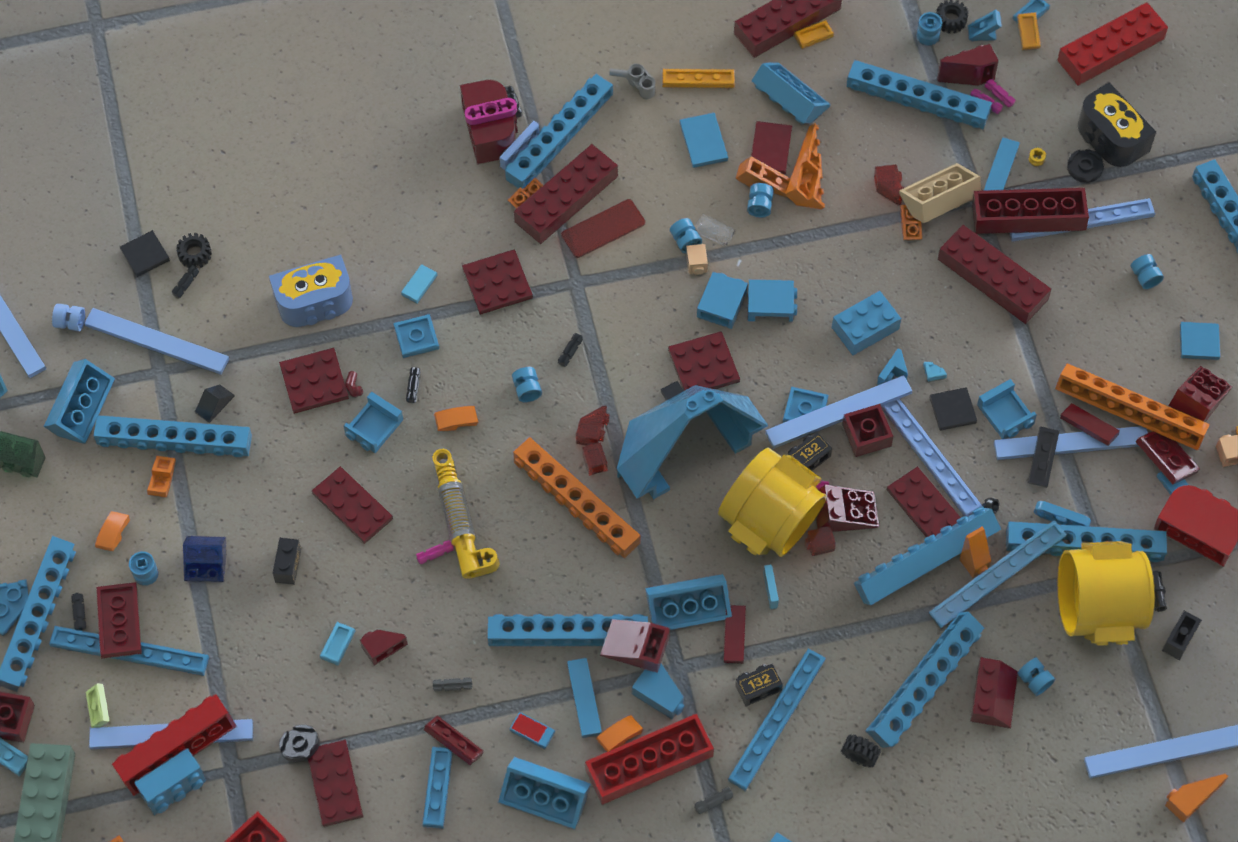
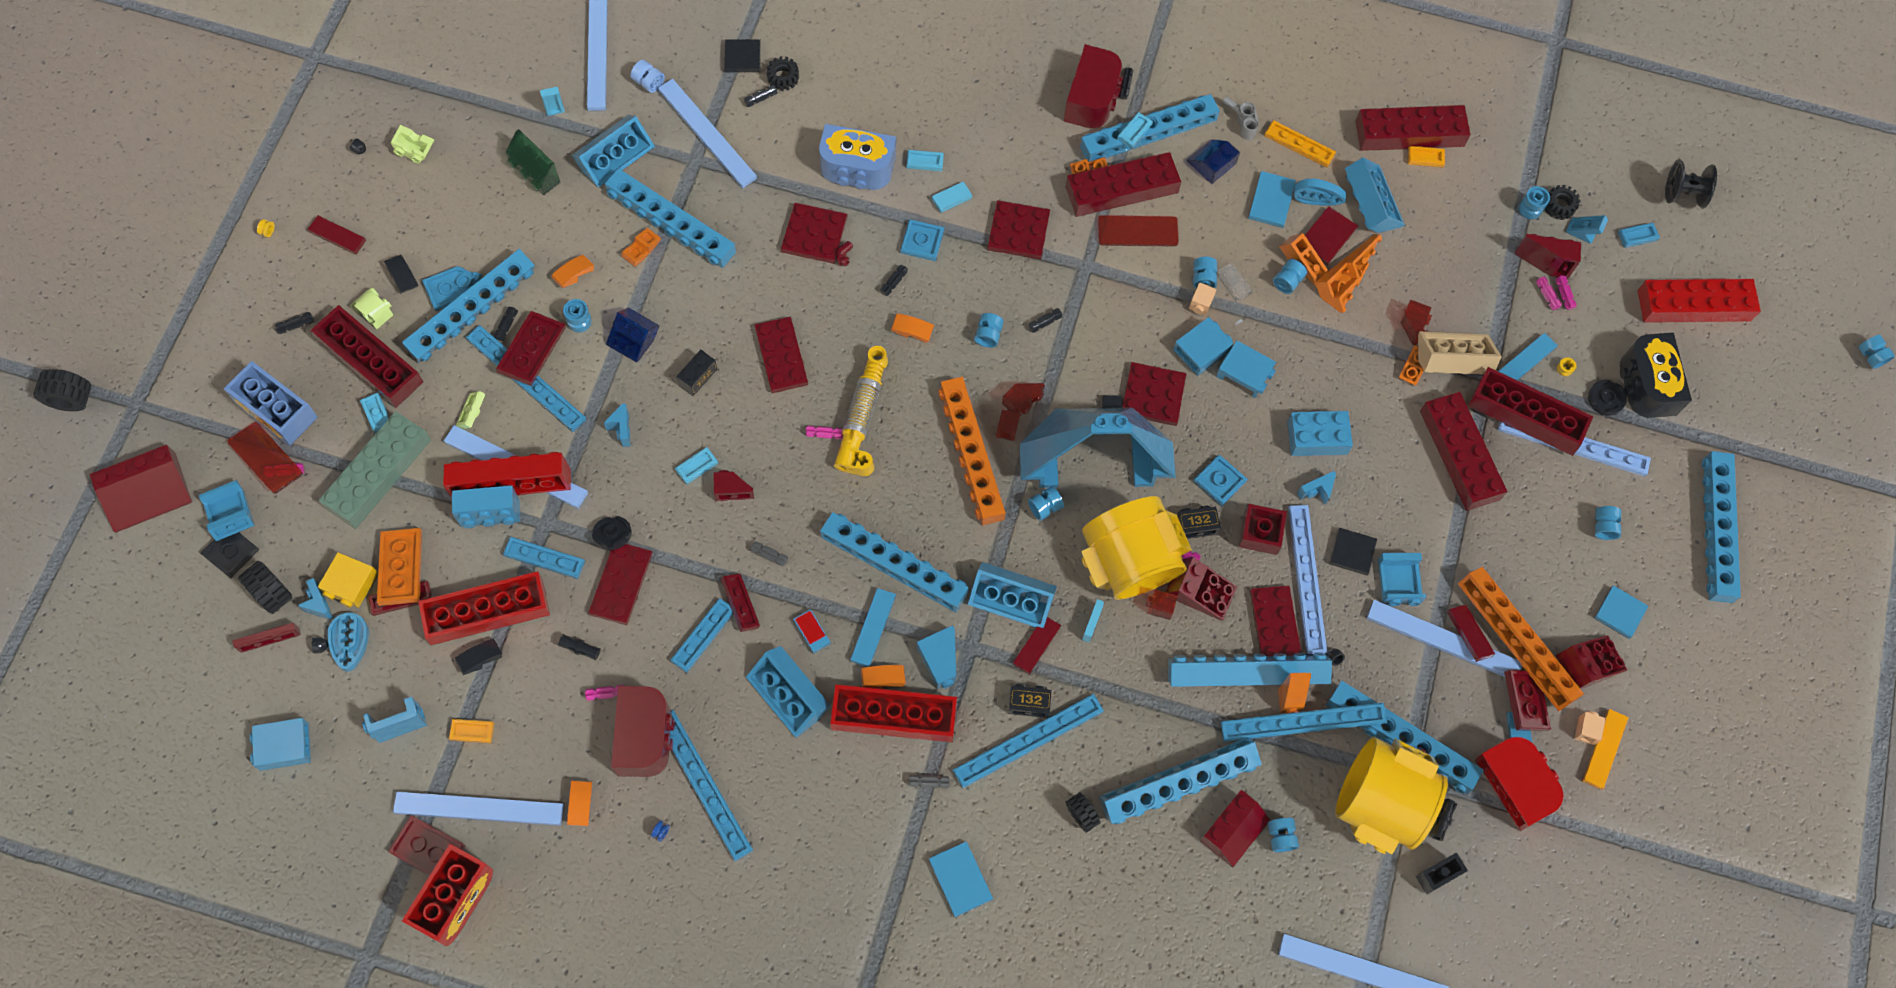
camera: 25 degrees right, 5 degrees up
black slope [195,384,235,423] -> none
dark azure panel [344,392,403,453] -> none
dark pink beam [465,98,517,125] -> none
light blue tile [500,121,539,170] -> none
slope [600,619,670,673] -> none
light blue tile [765,375,912,449] -> none
dark azure brick [846,60,992,129] -> none
medium azure tile [923,362,947,382] -> none
light orange tile [1017,12,1041,50] -> none
black plate [1028,426,1059,488] -> none
dark azure beam [1034,501,1091,526] -> none
none -> dark azure tile [503,537,585,579]
none -> dark azure slope [604,403,631,447]
none -> medium azure tile [907,150,944,171]
none -> dark azure wheel [1028,486,1064,521]
none -> medium azure tile [1117,112,1153,149]
none -> clear blue slope [1187,139,1240,184]
none -> dark azure piece [1294,178,1346,206]

